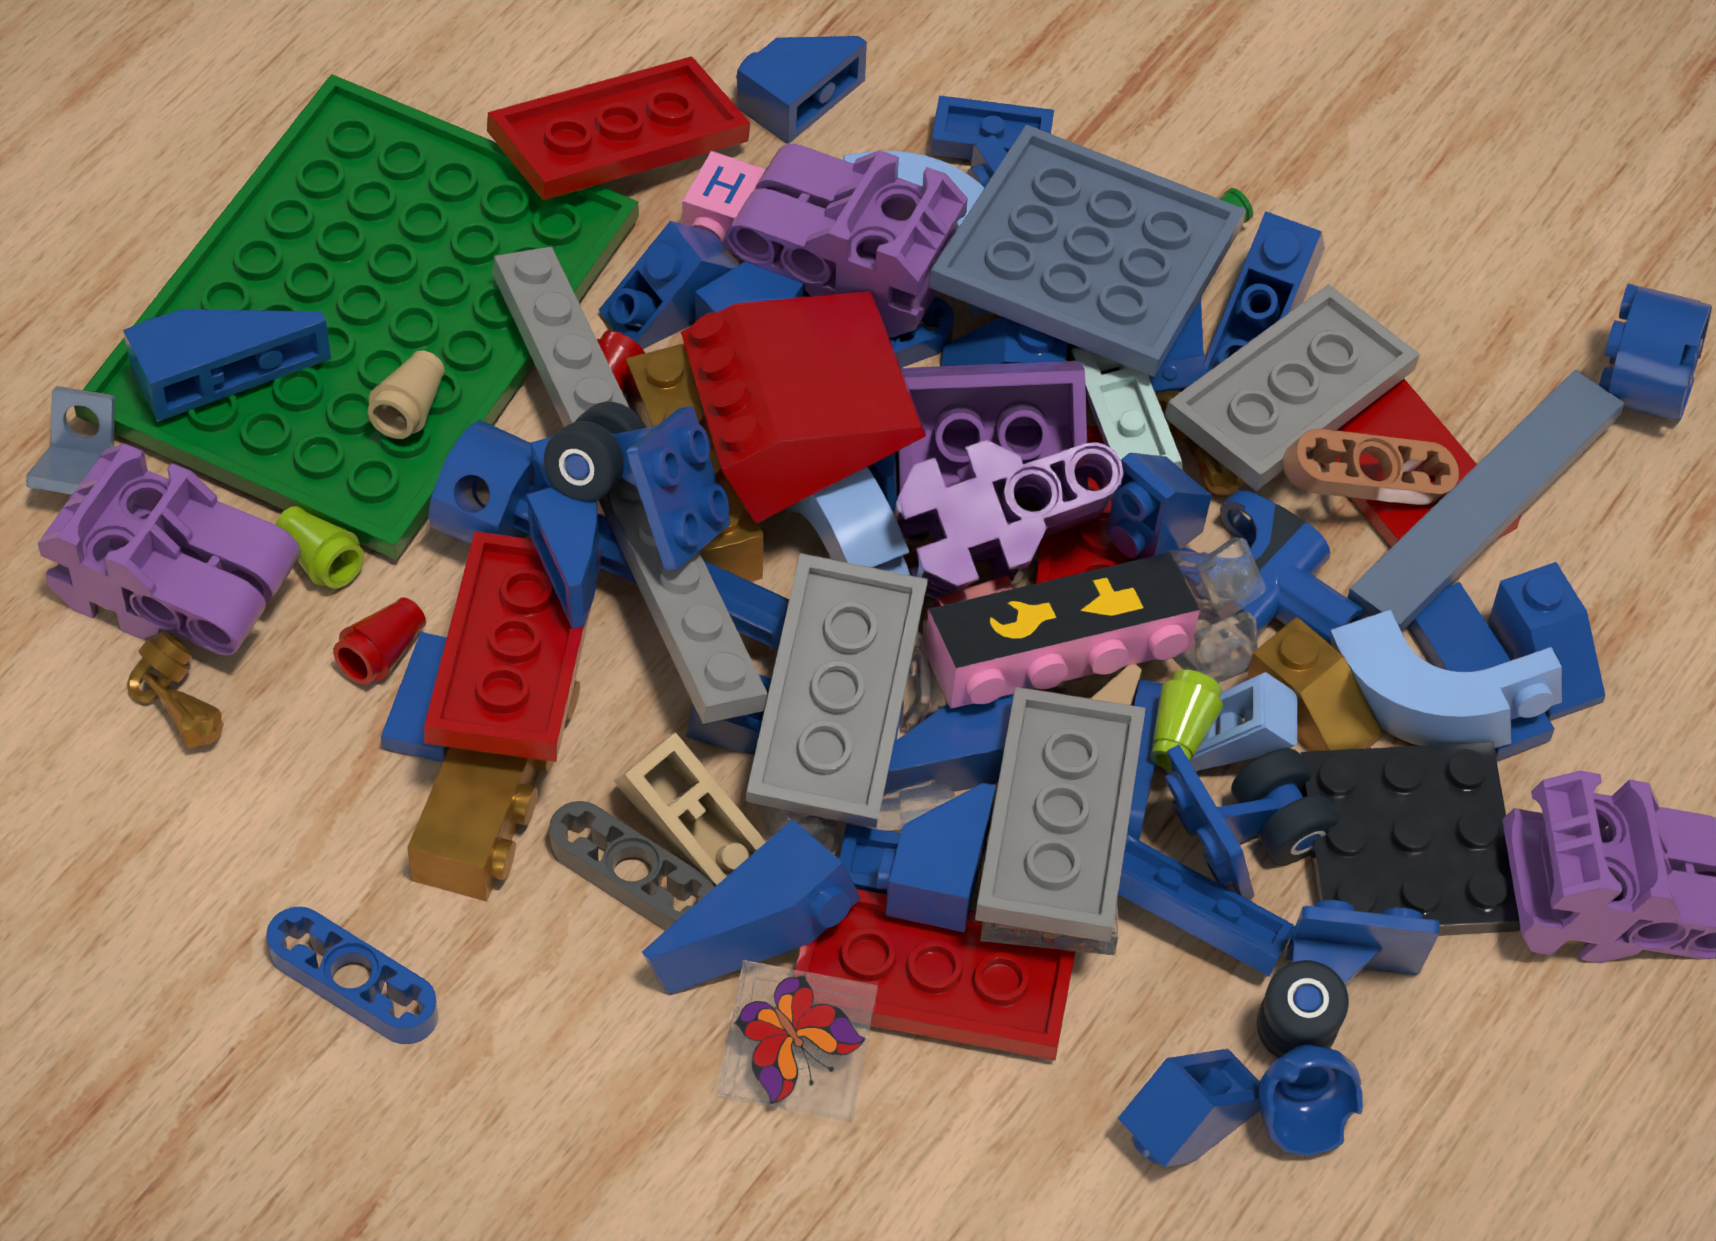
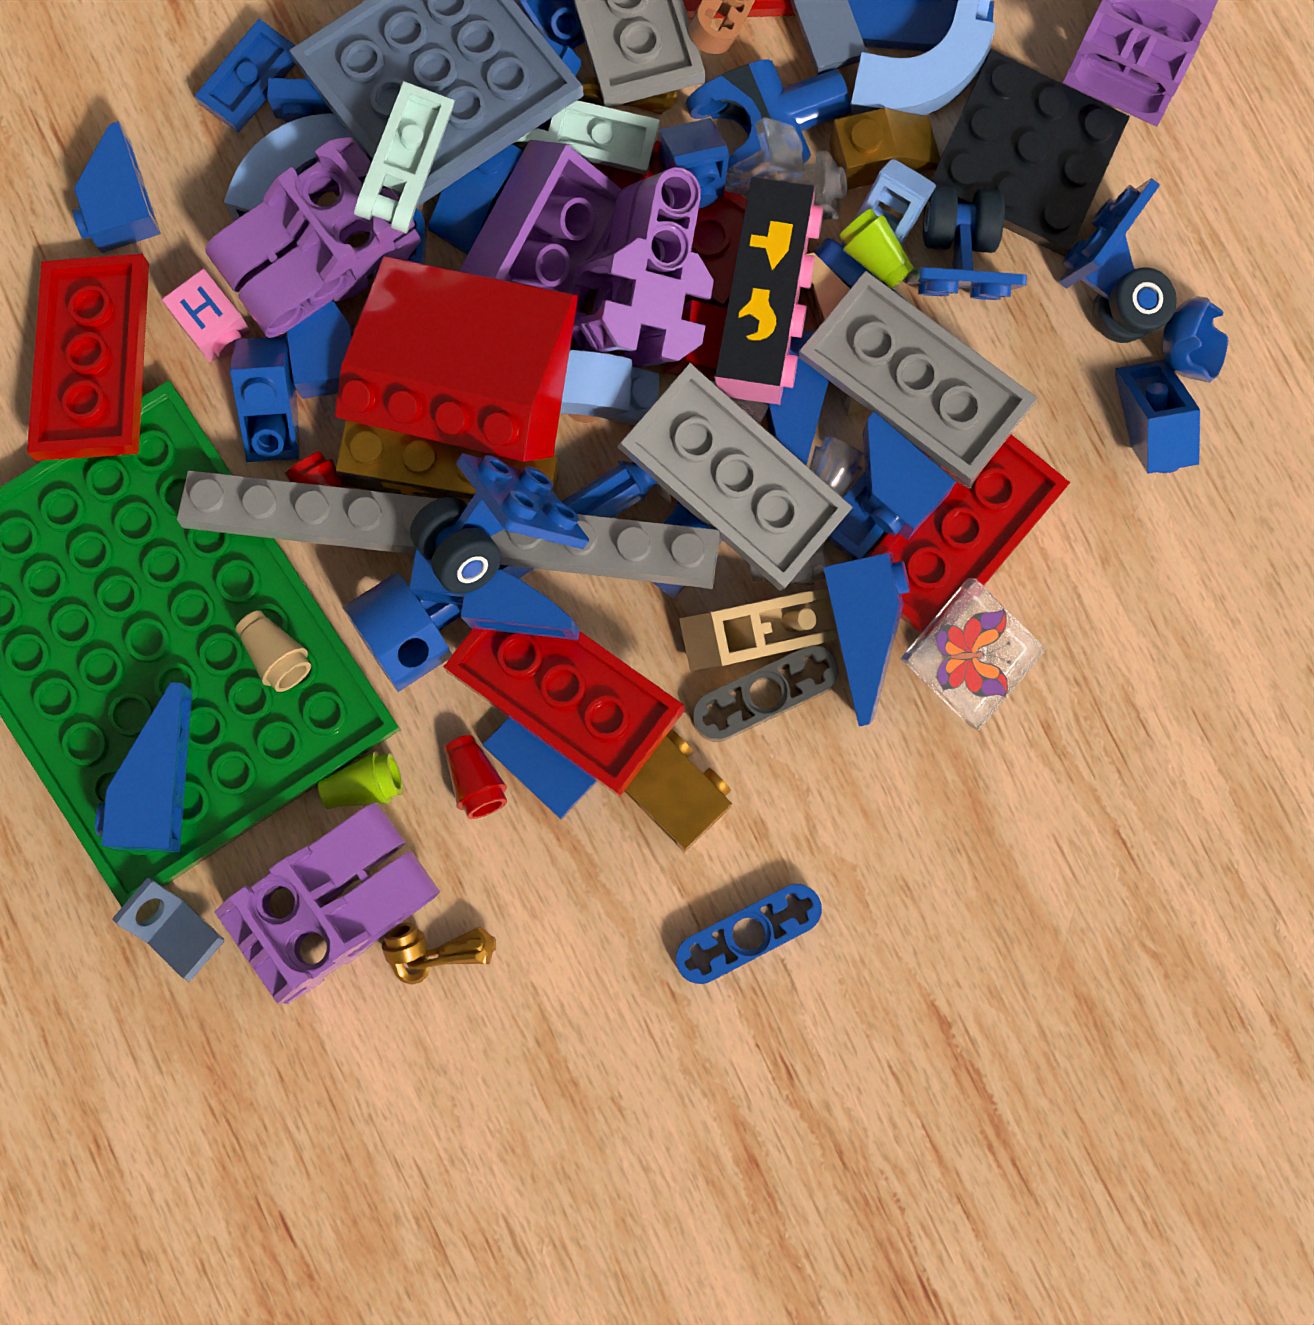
camera: 60 degrees left, 25 degrees up
blue tile [1118,834,1295,976] -> none
none -> light aqua plate [354,81,455,234]

